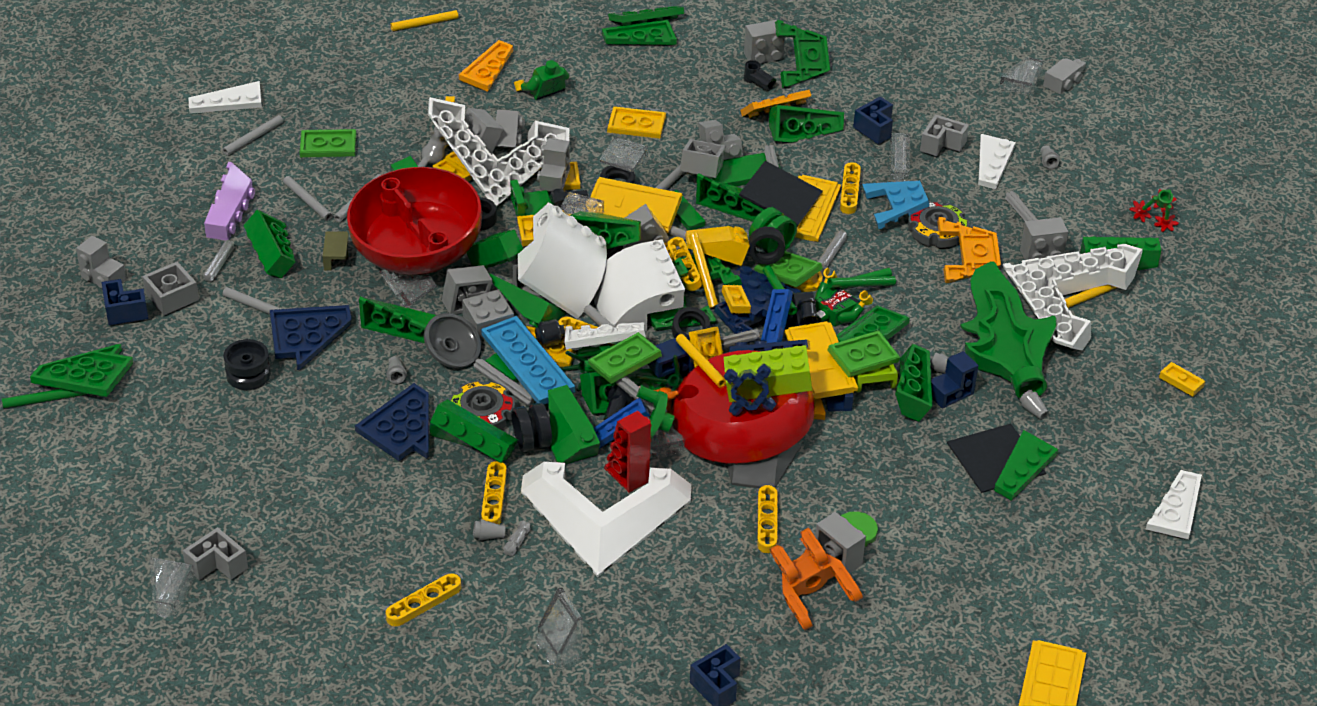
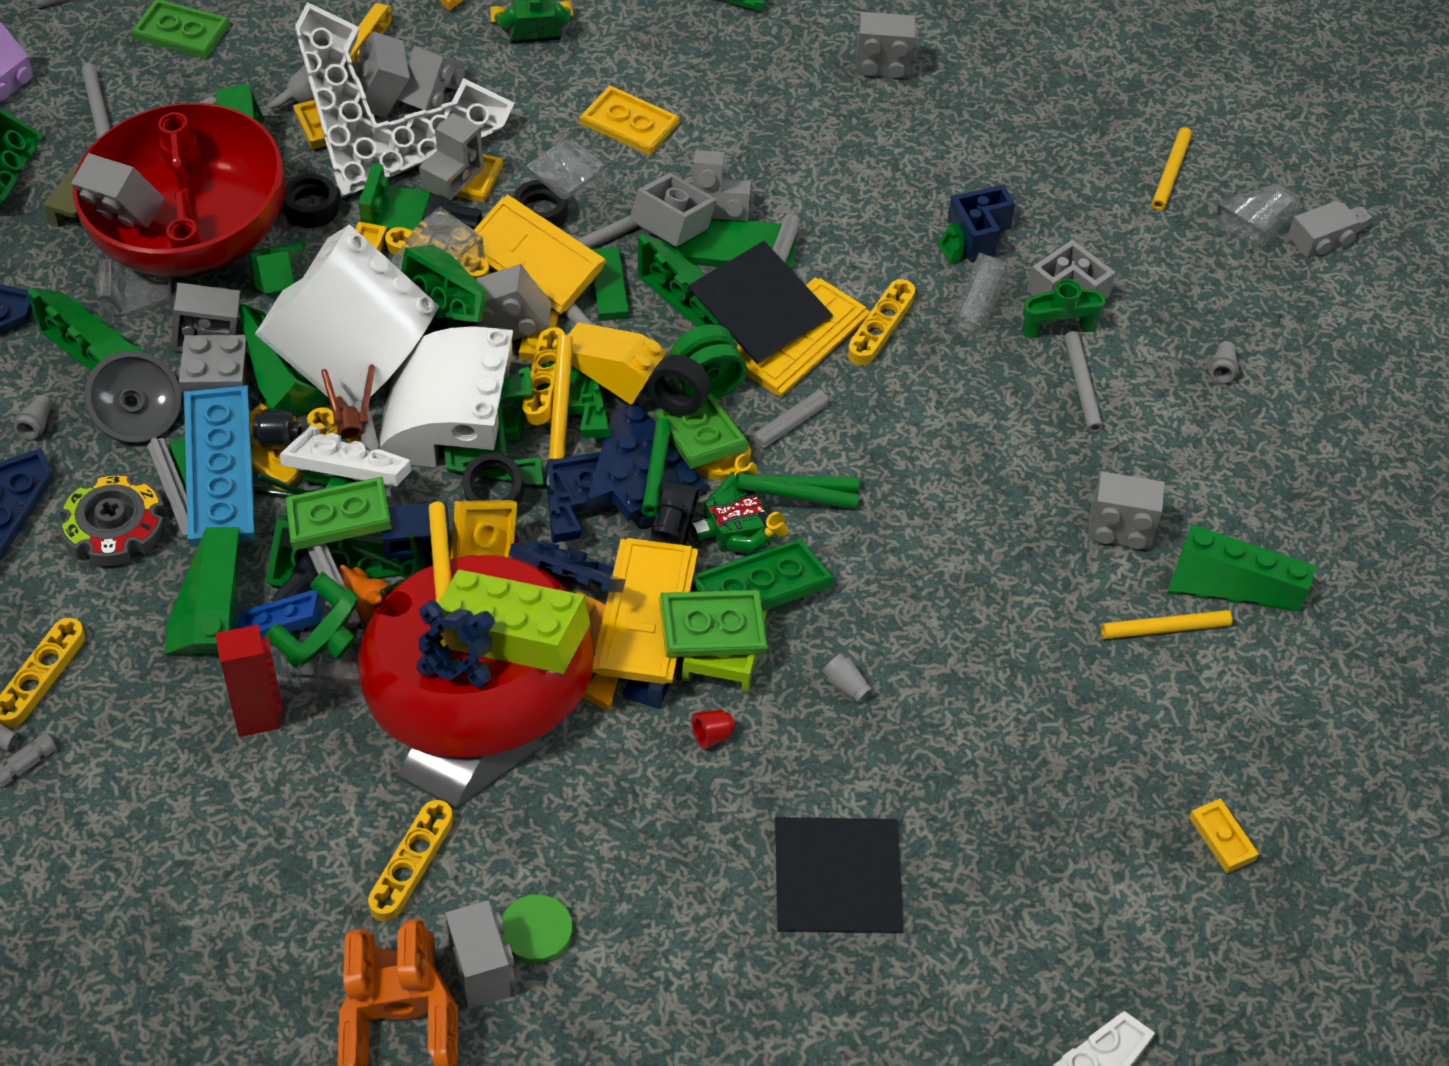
camera: 20 degrees right, 10 degrees up
green wedge [430,399,518,463] -> none
black wheel [511,402,552,452] -> none
white wedge [521,462,691,577] -> none
light grey axle [720,329,760,348] -> none
yellow plate [721,285,751,314] -> none
light orange wing [740,89,811,118] -> none
black piece [743,60,777,91] -> none
blue plate [761,289,793,343] -> none
green wedge [769,105,844,143] -> none
green wing [775,20,830,88] -> none
dark azure wing [862,181,929,229] -> none
green wedge [895,343,932,422] -> none
dark grey piece [908,202,969,248] -> none
dark blue brick [931,351,979,409] -> none
light orange wing [937,217,1001,283] -> none
green piece [960,261,1056,399] -> none
white wing [978,134,1016,189] -> none
green wing [994,430,1058,501] -> none
white wedge [1003,244,1143,350] -> none
light grey axle [1005,191,1038,221] -> none
light grey cone [1020,390,1049,420] -> none
red plant [1129,189,1179,232] -> none
none -> light grey brick [71,153,165,229]
none -> copper plant [321,364,375,439]
none -> red hat [691,709,735,750]
none -> green tile [937,223,964,264]
none -> green connector [1022,279,1106,339]
none -> light grey piece [1064,331,1103,432]
none -> yellow piece [1151,127,1192,210]

